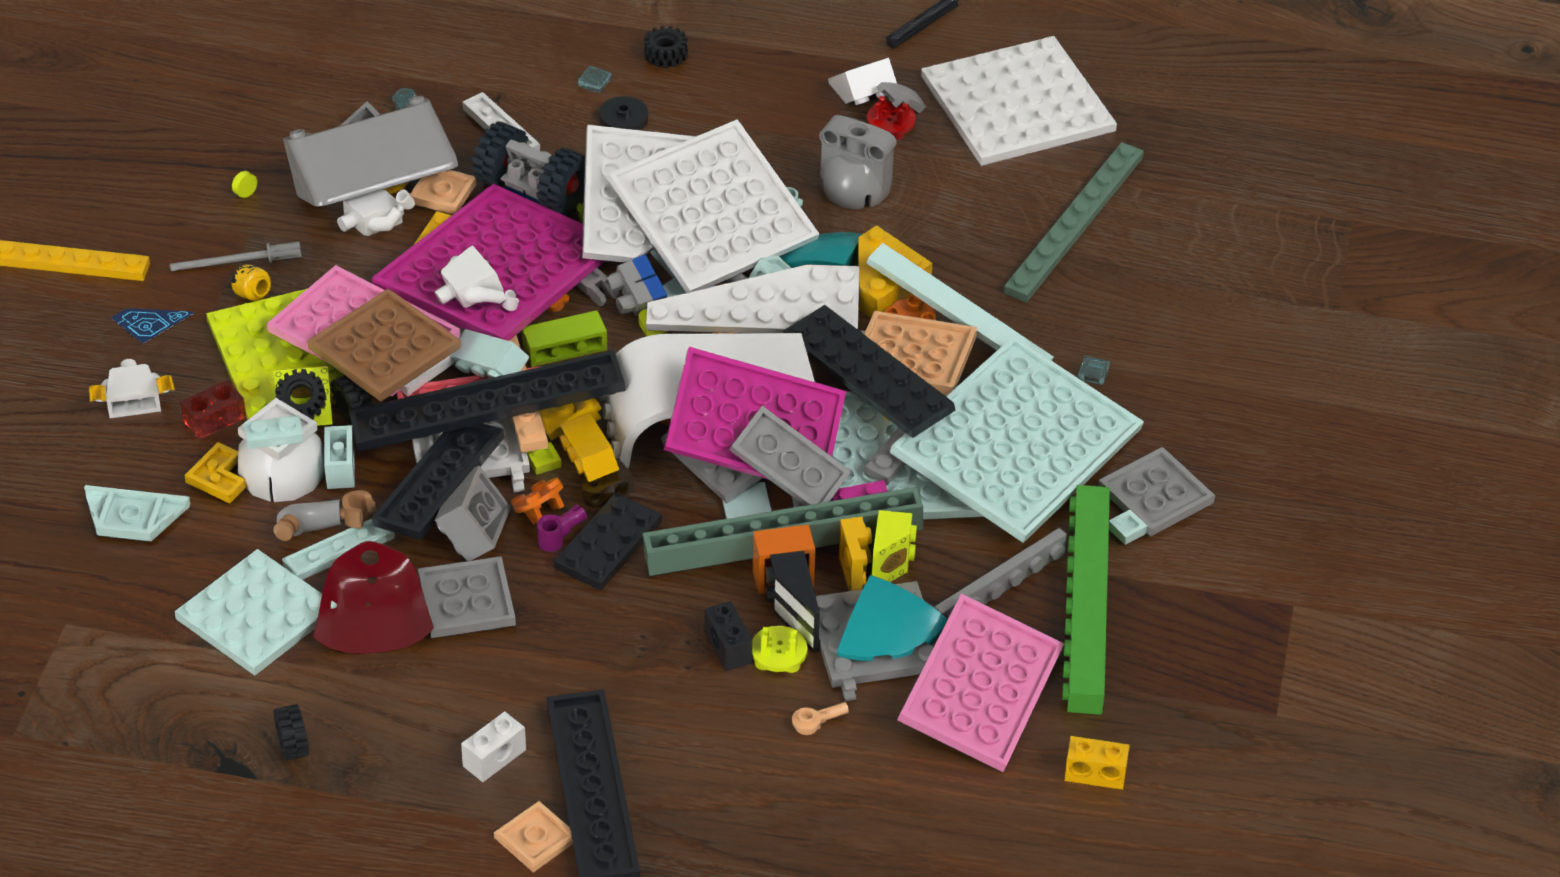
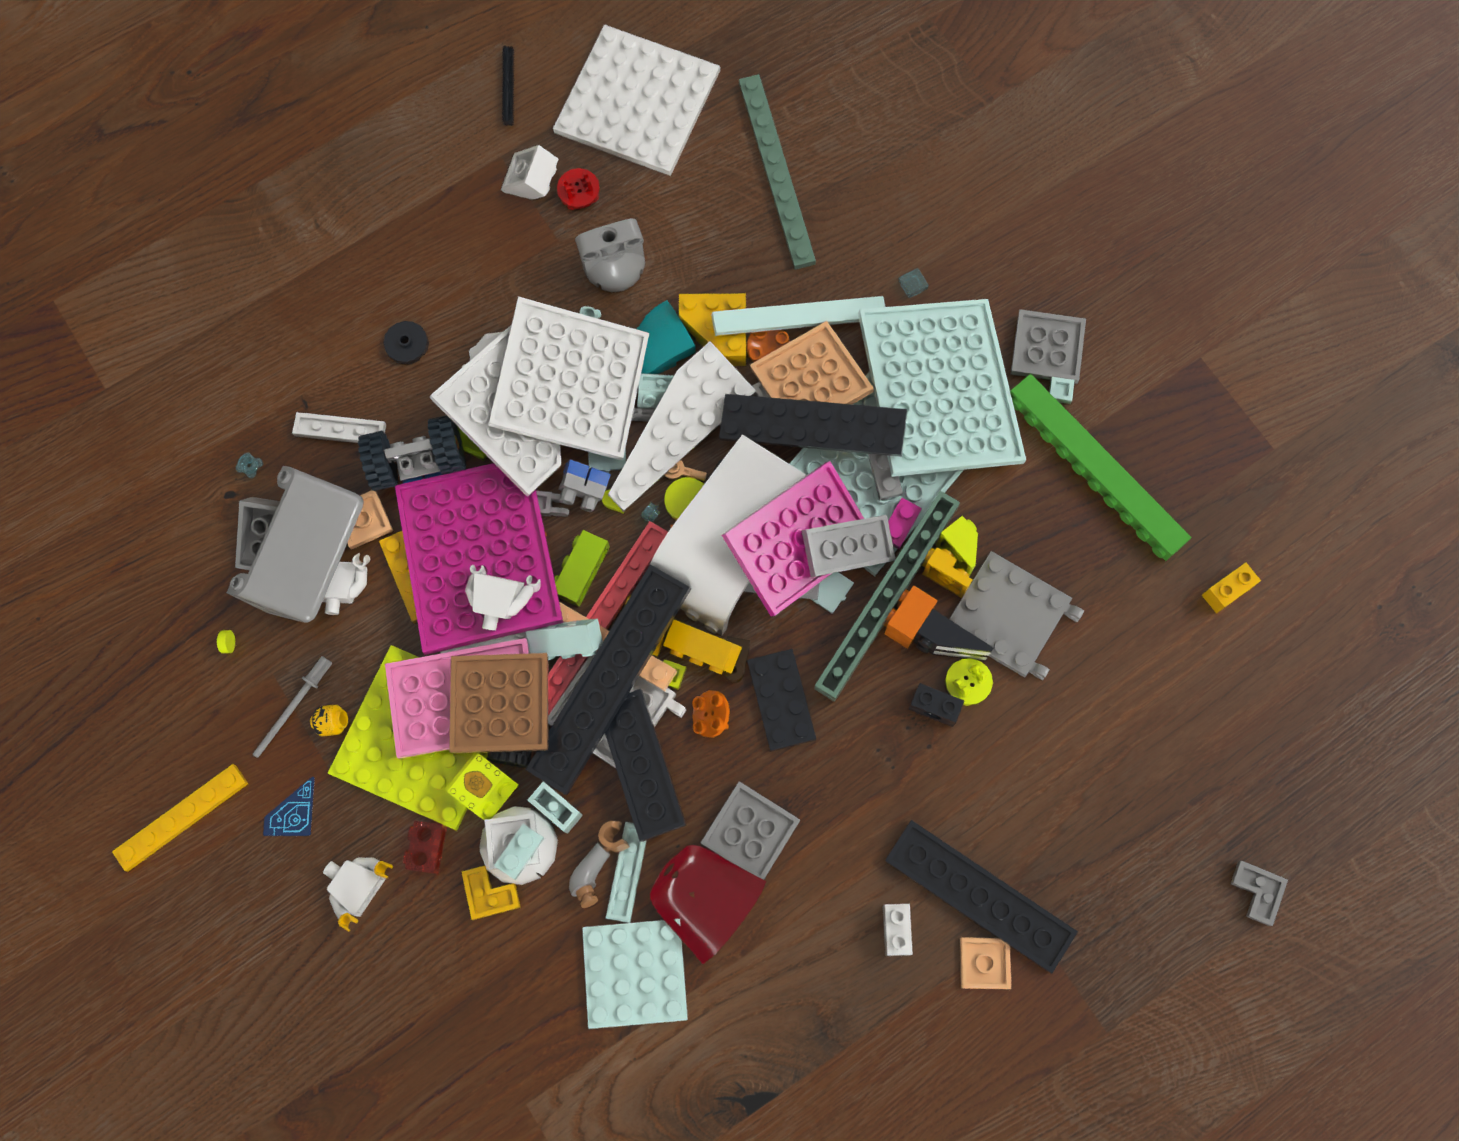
camera: 40 degrees left, 30 degrees up
light aqua wing [84,485,190,541] -> none
black tyre [273,704,309,761] -> none
black tyre [275,369,326,420] -> none
light grey slope [435,465,511,561] -> none
magenta pin [537,504,587,552] -> none
clear light blue tile [578,66,611,93] -> none
black tyre [644,26,688,68] -> none
light nougat plate [792,702,849,735] -> none
teal brick [837,575,948,661] -> none
light grey slope [876,82,926,113] -> none
bright pink plate [897,594,1064,772] -> none
light grey plate [934,528,1067,619] -> none

